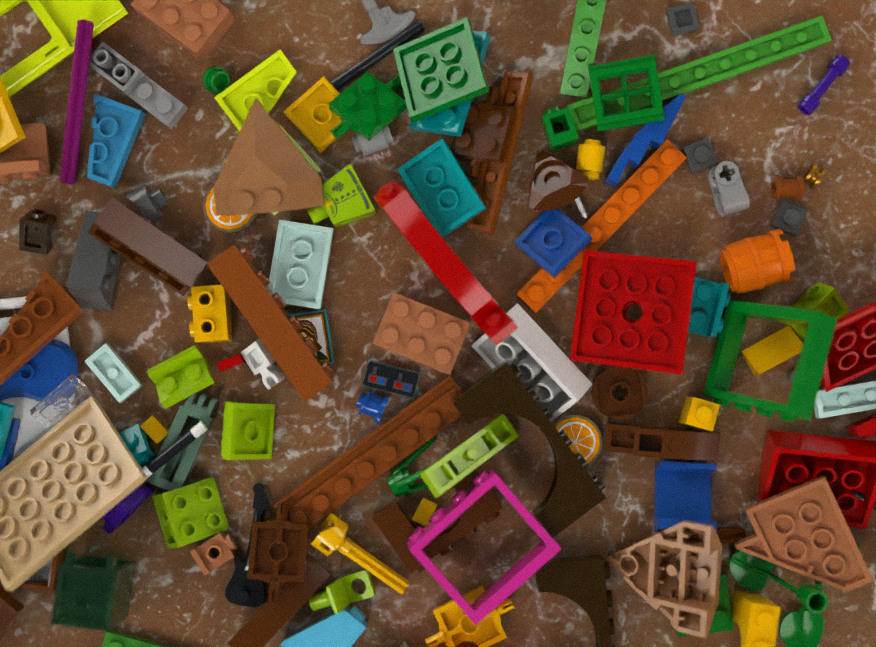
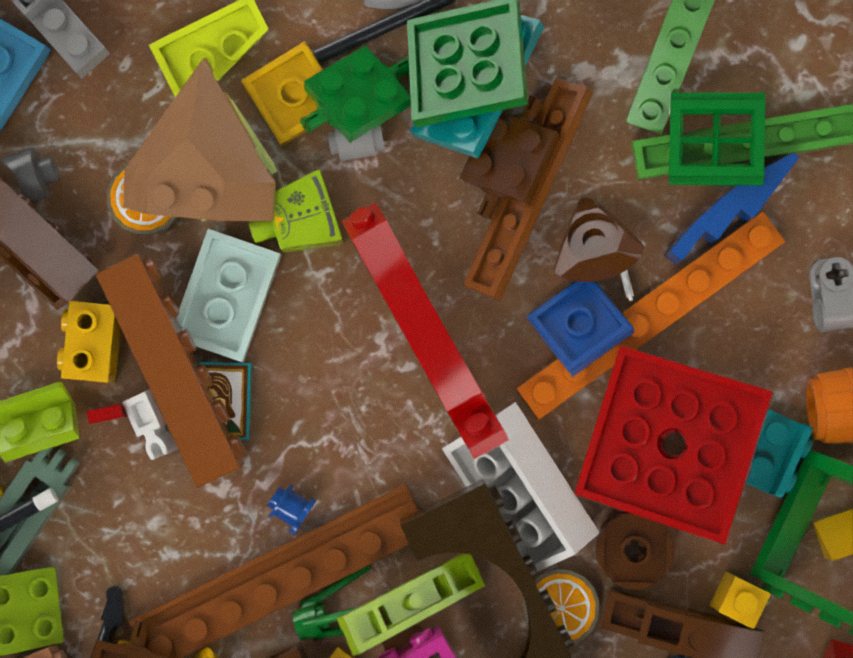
camera: 10 degrees right, 0 degrees up
green plate [202,66,230,94] -> none
lime bracket [221,401,275,460] -> none
tile [361,359,421,400] -> none
nougat brick [372,292,471,375] -> none
teal plate [397,139,487,238] -> none
green brick [540,106,579,152] -> none
yellow brick [576,139,606,180] -> none
dark grey plate [665,2,700,37] -> none
dark grey plate [681,138,718,174] -> none

